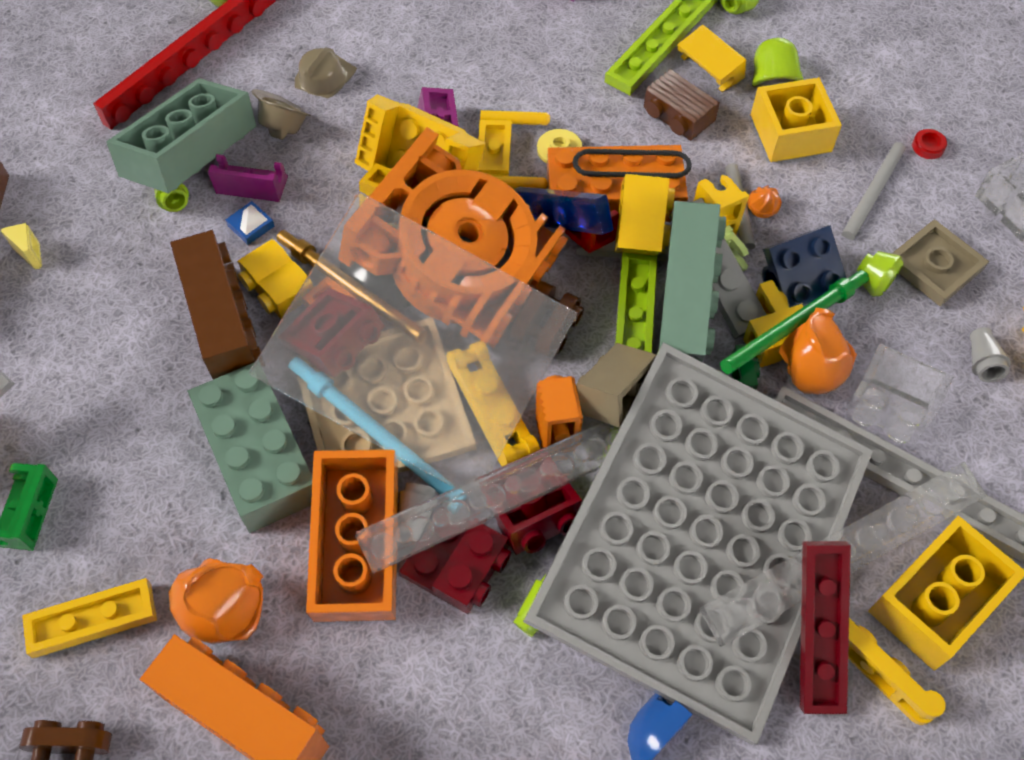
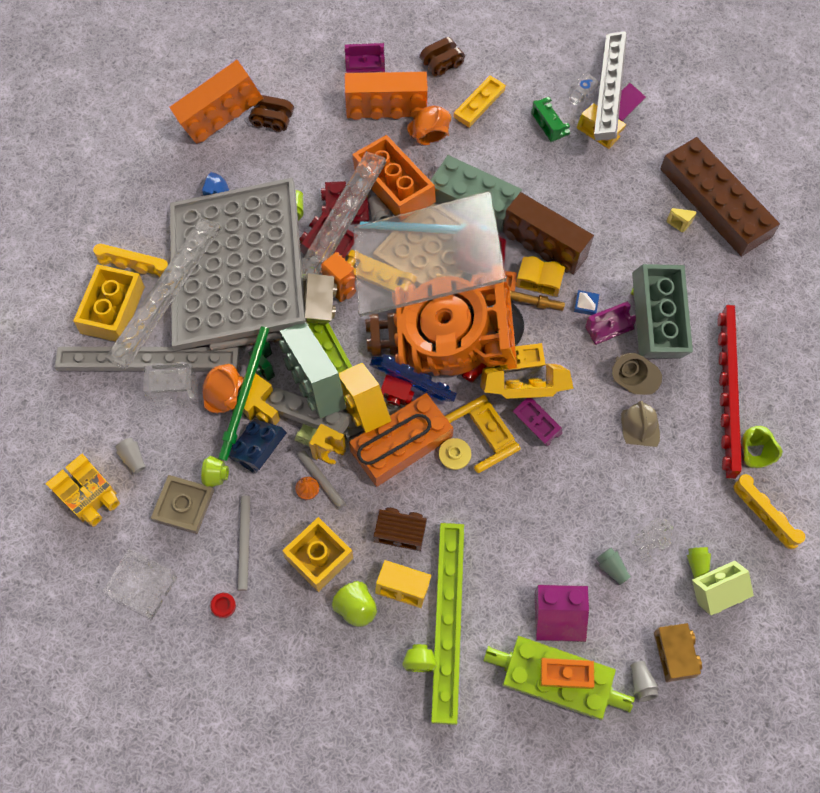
camera: 145 degrees right, 5 degrees up
dark red plate [800,541,851,714] -> none

